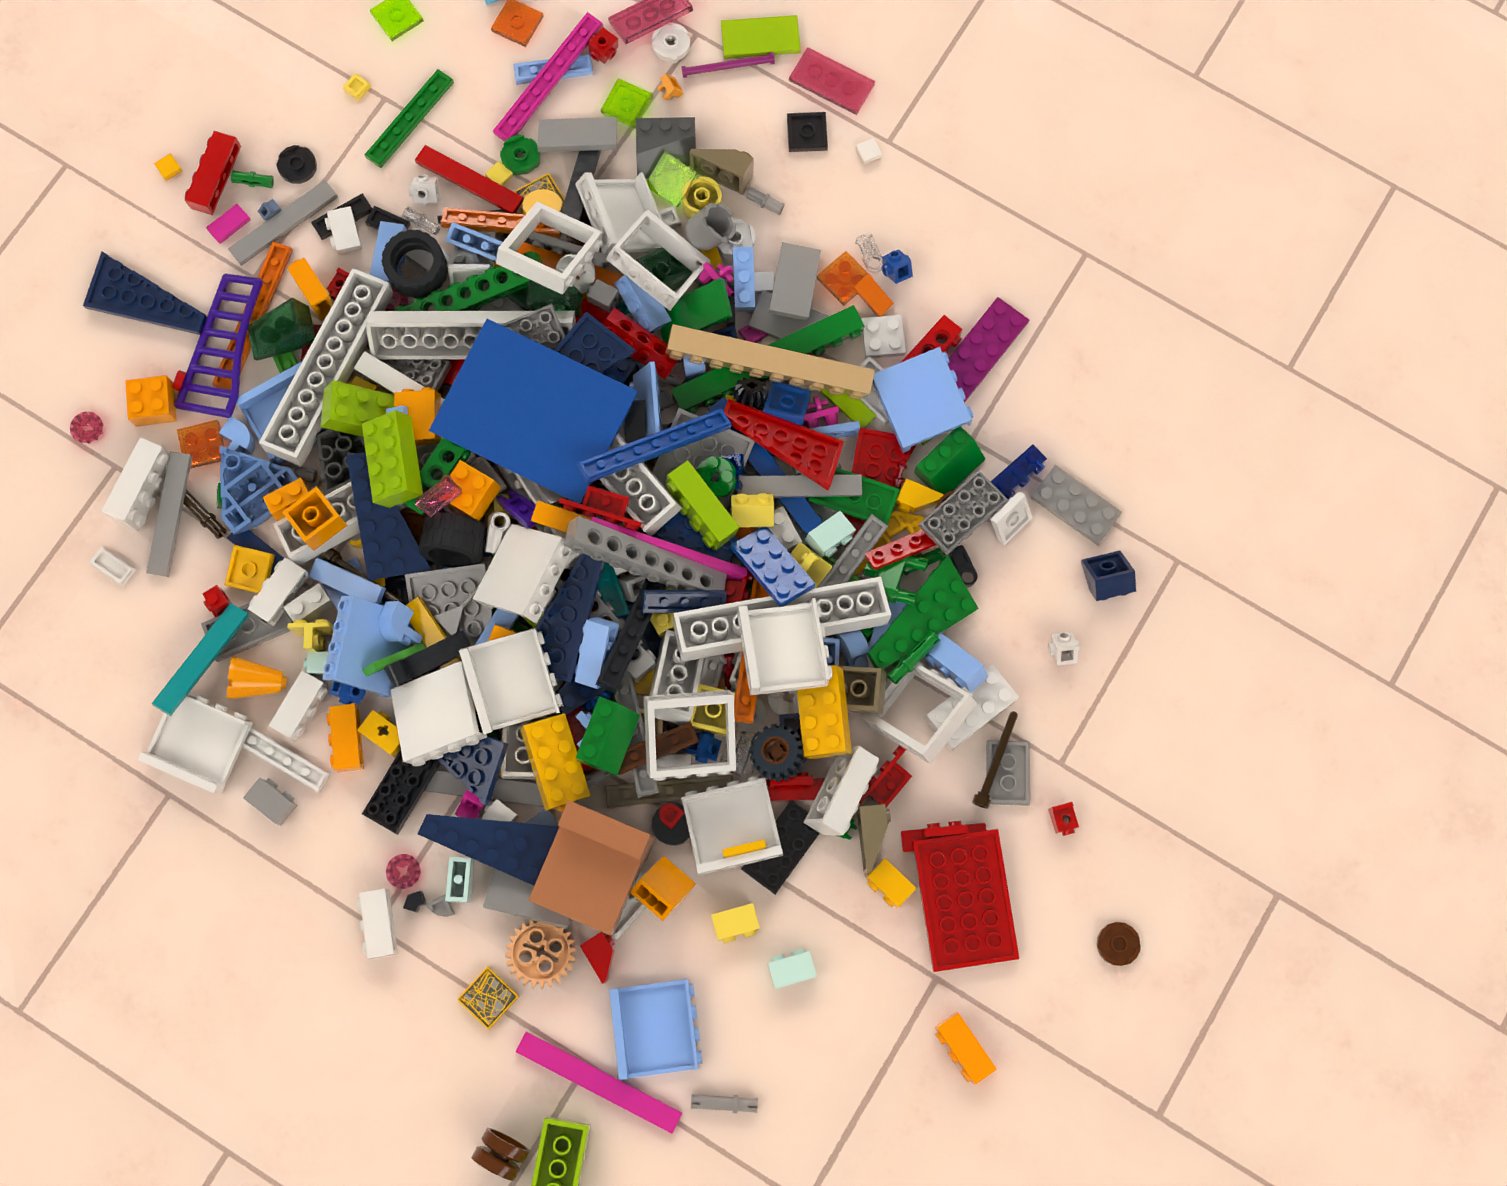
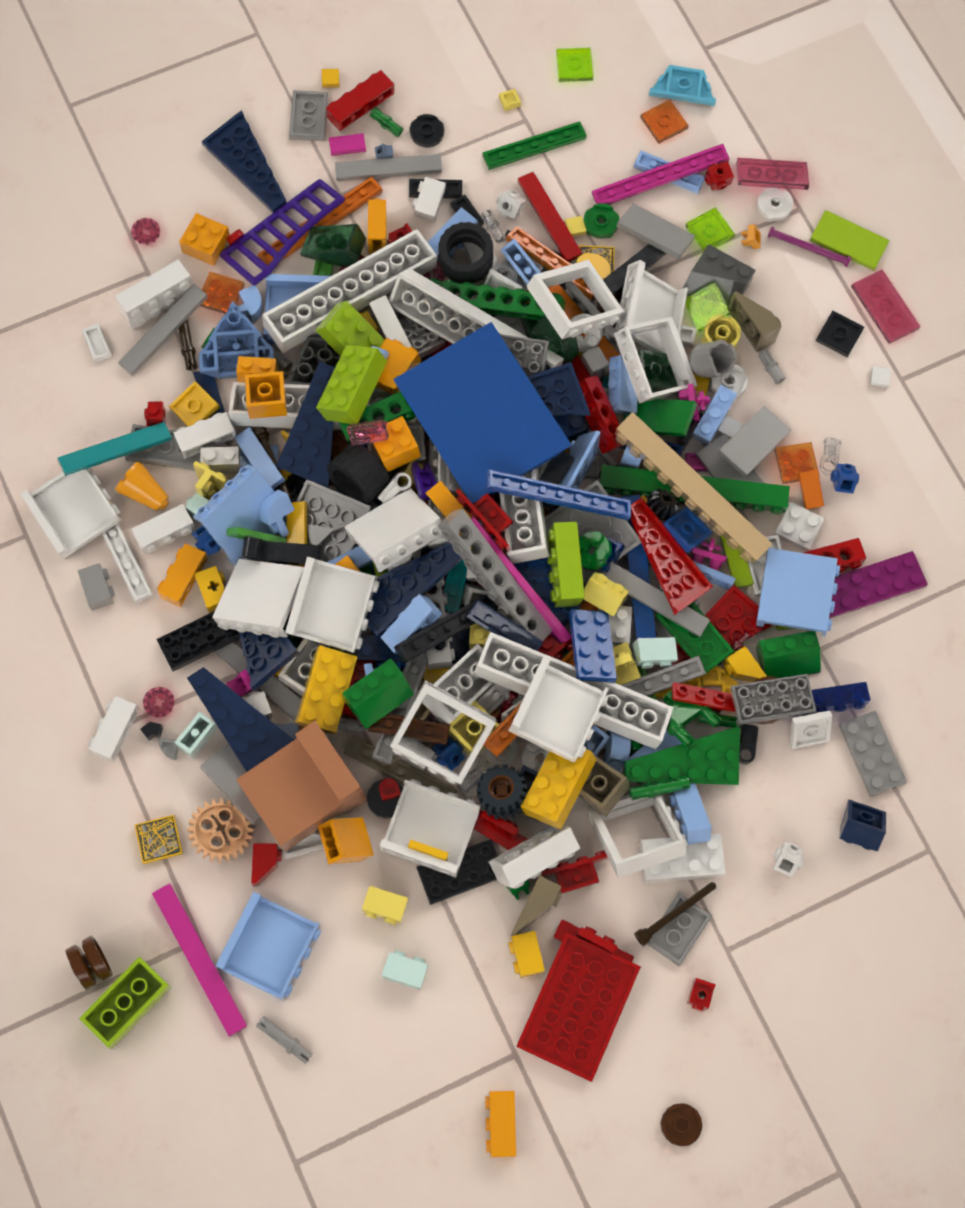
camera: 30 degrees right, 5 degrees down
none -> light grey tile [289,90,328,141]

